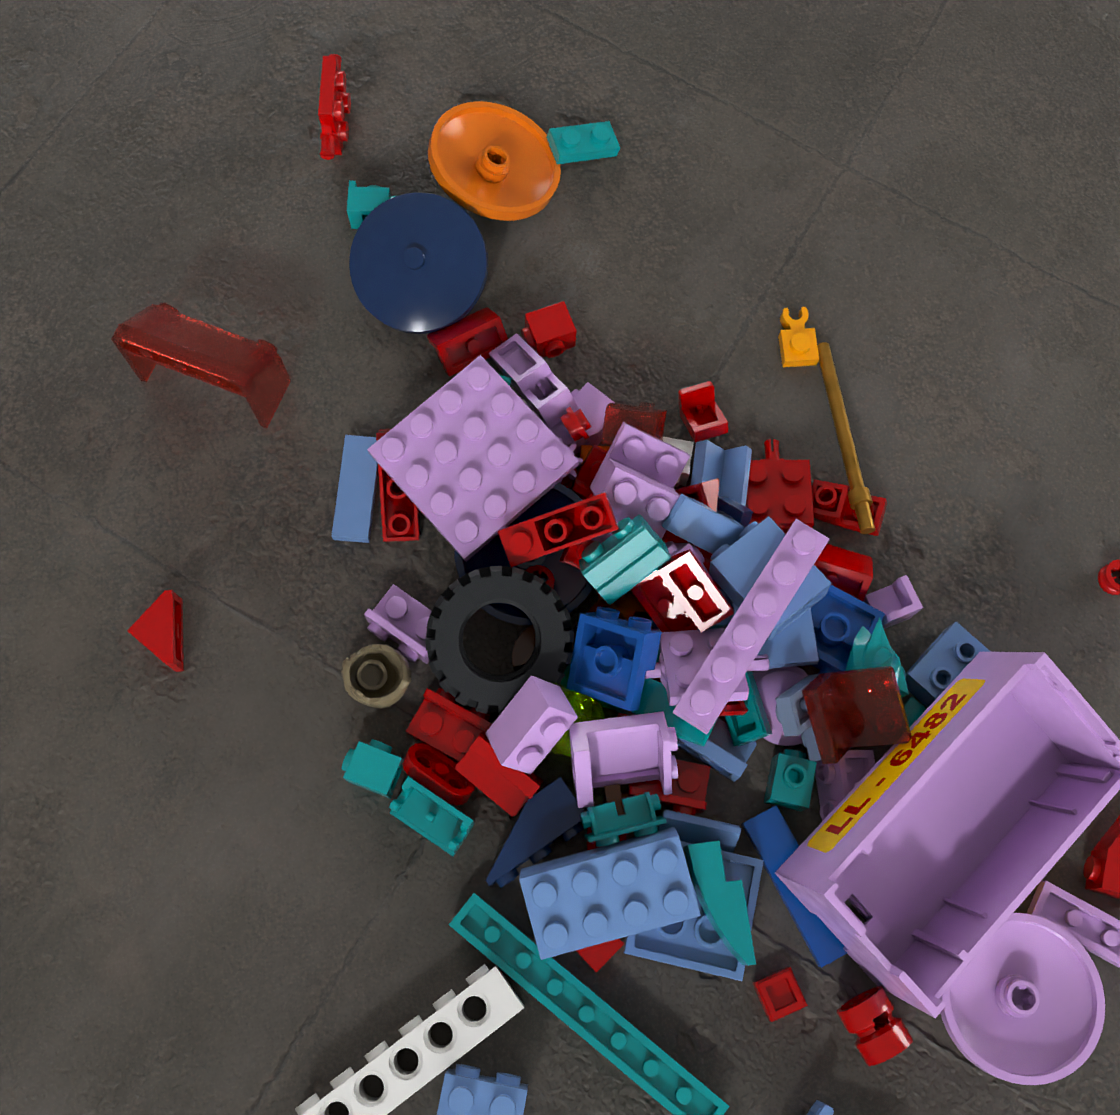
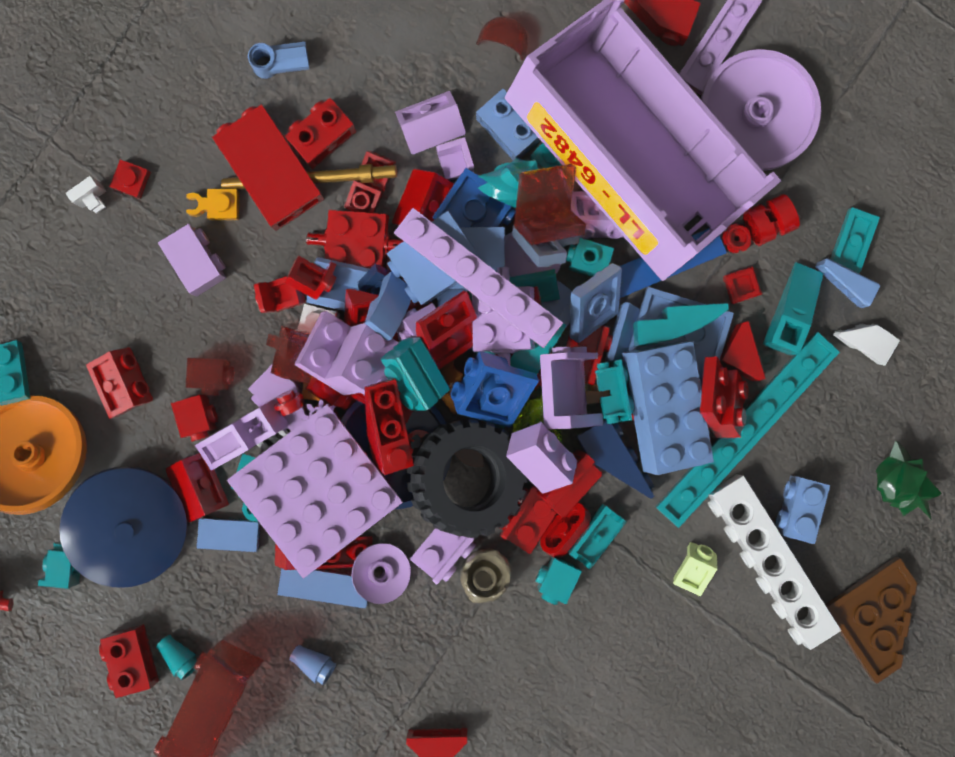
camera: 80 degrees left, 15 degrees up
none -> white tile [66,176,106,214]
none -> red bracket [86,347,153,419]
none -> red brick [99,624,159,699]
none -> red plate [109,159,151,199]
none -> teal cone [156,635,200,680]
none -> lavender brick [158,224,226,297]
none -> clear red brick [186,358,234,396]
none -> medium blue tile [197,518,260,552]
none -> red panel [212,104,325,231]
none -> medium blue piece [248,42,310,79]
none -> red bracket [284,255,337,300]
none -> red brick [285,98,357,169]
none -> medium blue cone [289,645,336,685]
none -> lavender dish [352,543,411,604]
none -> lavender panel [395,91,466,154]
none -> clear red helmet [476,16,528,61]
none -> medium blue plate [570,263,622,343]
none -> yellowish green bracket [673,542,717,596]
none -> red plate [700,356,748,438]
none -> red slope [720,321,766,381]
none -> red plate [722,224,751,253]
none -> teal slope [762,262,824,356]

